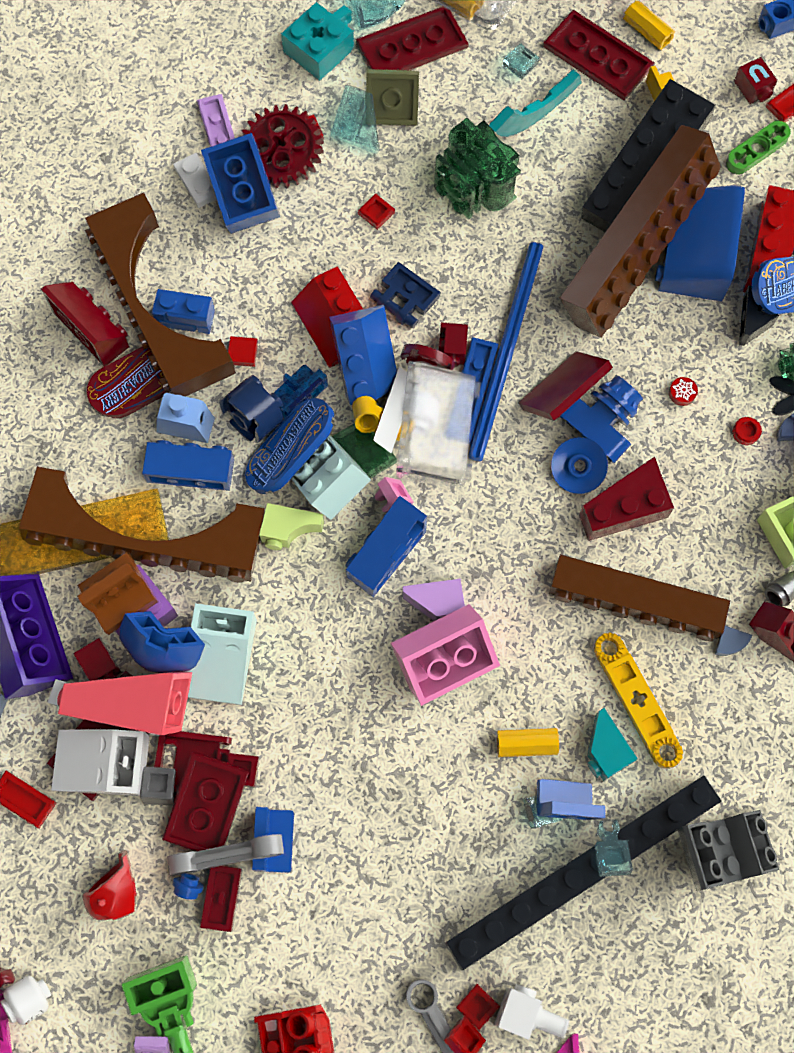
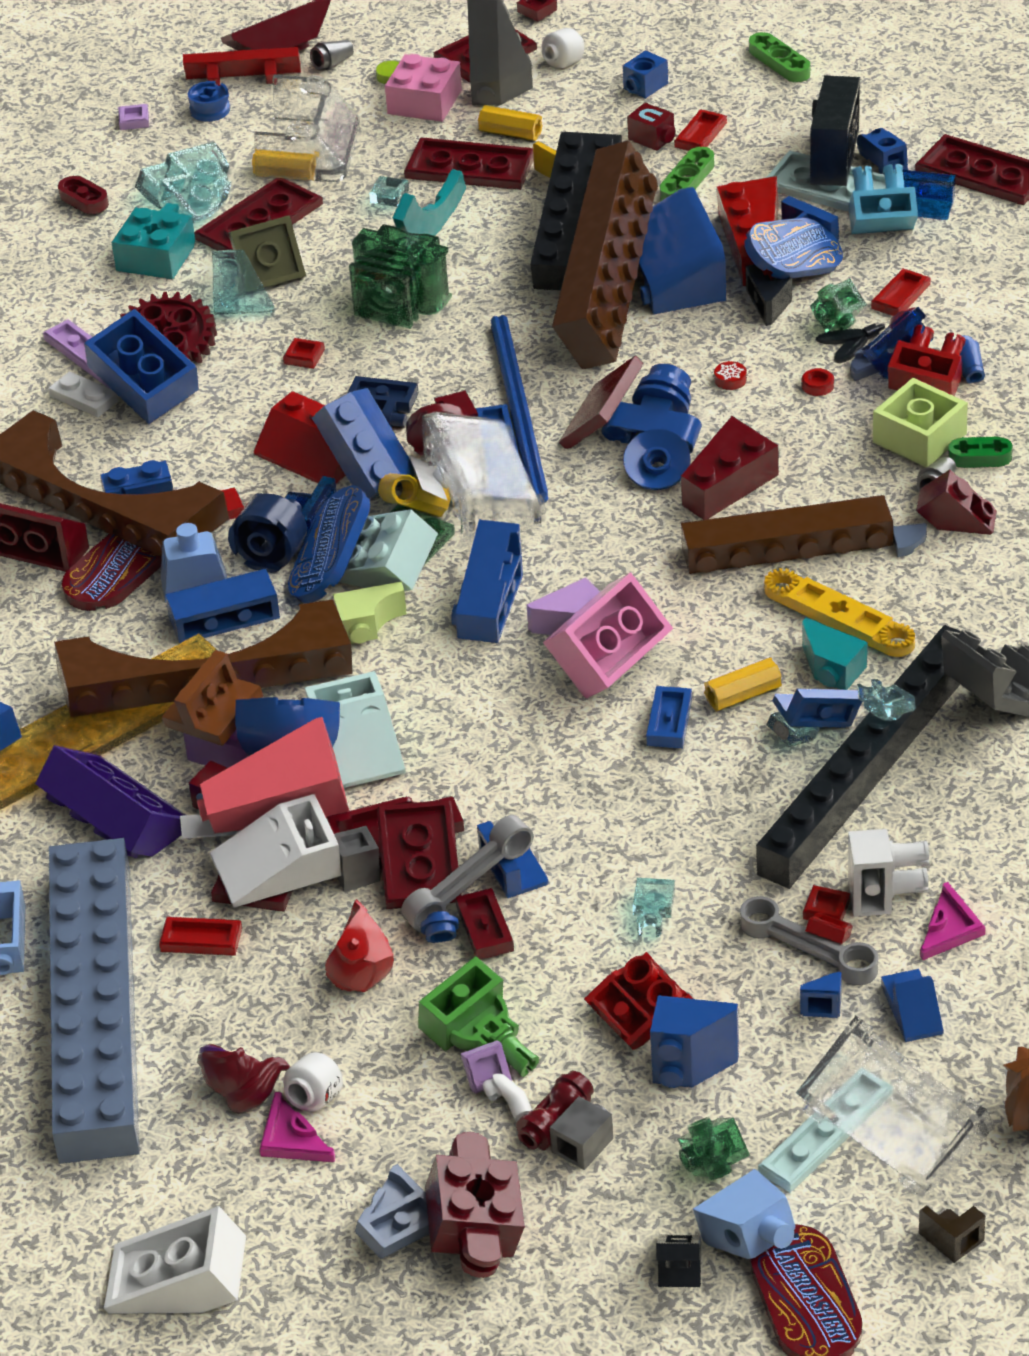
camera: 20 degrees left, 30 degrees down
bright pink tile [375,477,414,513] -> none
none -> clear light blue plate [633,878,675,937]
none -> blue plate [646,686,692,749]

